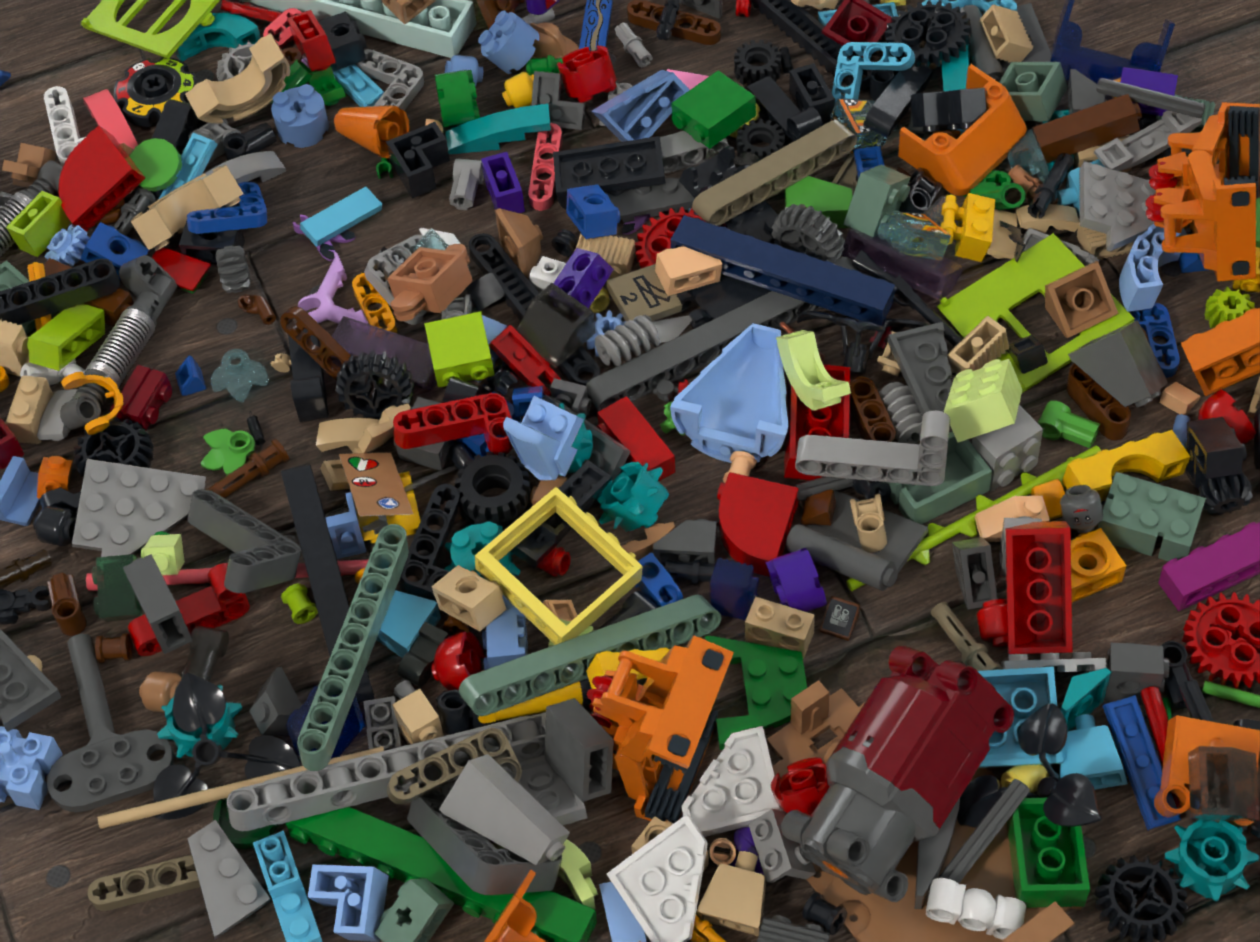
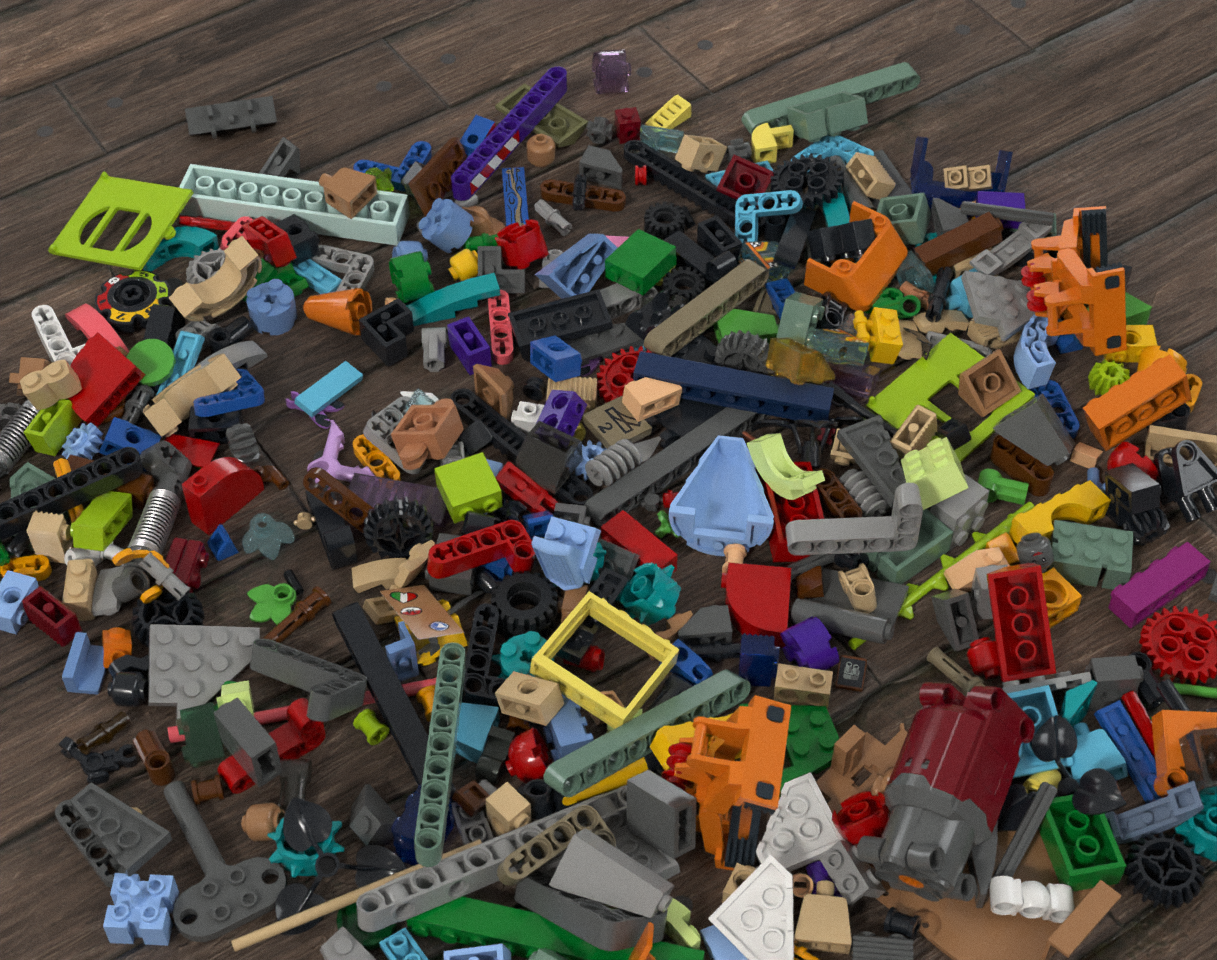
camera: 15 degrees left, 5 degrees down
green hand [376,157,394,179] -> none
none -> tan brick [20,360,82,410]
none -> light grey pin [139,552,190,601]
none -> red brick [181,457,265,535]
none -> reddish brown tile [452,780,490,818]
none -> clear yellow slope [766,337,835,385]
none -> tan slope [944,165,993,192]
none -> sand blue slope [1105,781,1204,845]

